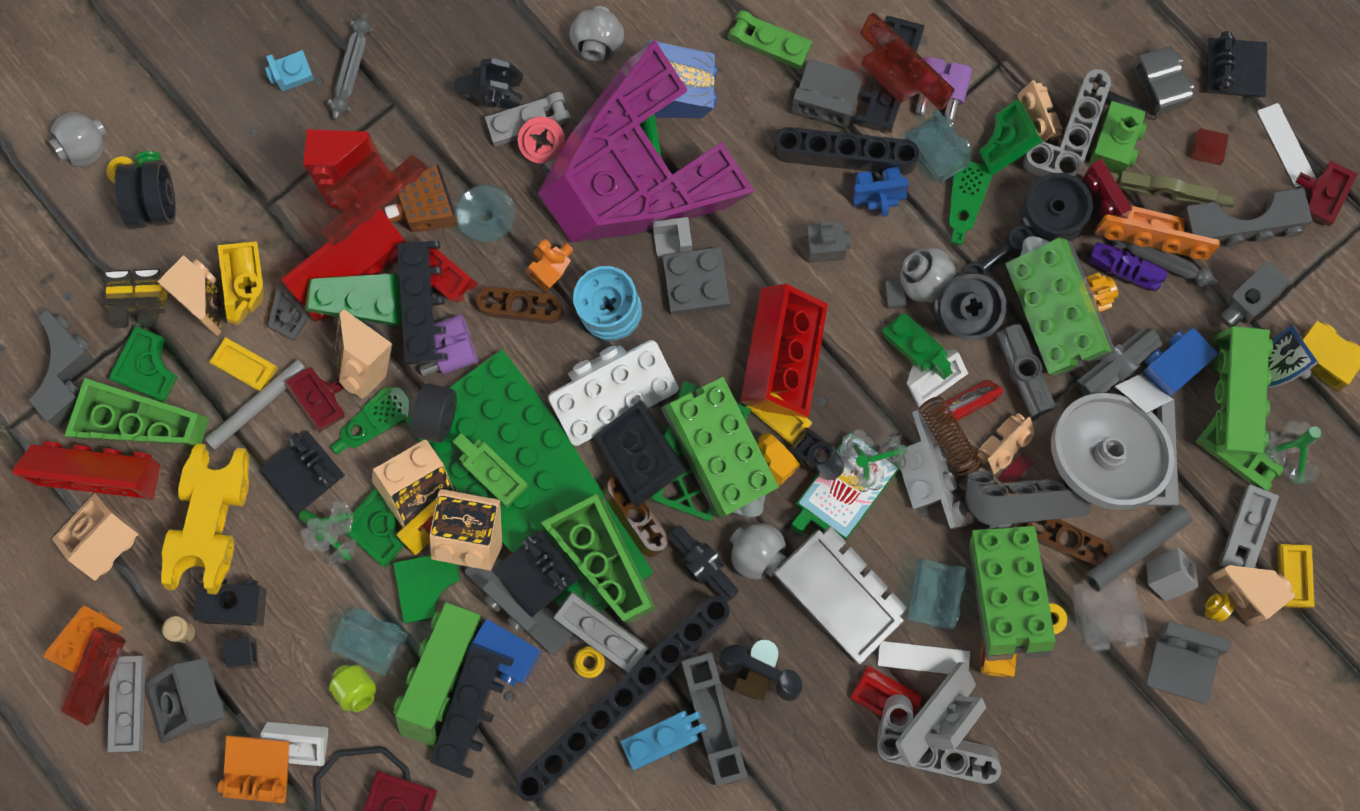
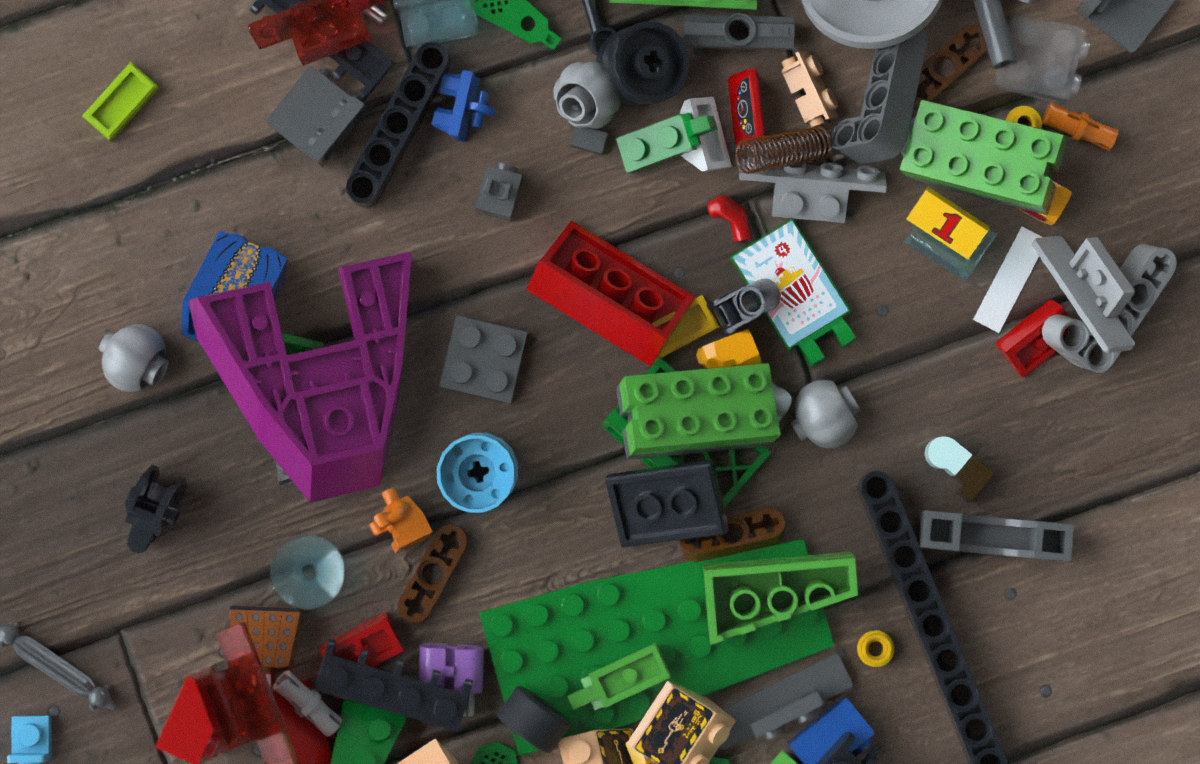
camera: 70 degrees left, 10 degrees up
light grey plate [485,92,572,147] -> none
black hinge [494,530,580,618] -> none
coral gear [518,116,565,164] -> none
white bracket [548,340,678,446] -> none
light grey plate [553,591,648,673] -> none
dark azure hinge [620,711,707,771] -> none
light grey panel [653,217,692,259] -> none
black axle [667,525,739,602] -> none
black bar [719,645,803,701] -> none
bright green plate [727,10,813,70] -> none
hinge [773,526,907,664] -> none
clear plant [839,430,906,492] -> none
dark red piece [998,453,1034,483] -> none
none -> light grey pin [273,670,342,737]
none -> red arm [707,195,752,243]
none -> yellow tile [906,187,990,259]
none -> orange pin [1042,102,1119,151]

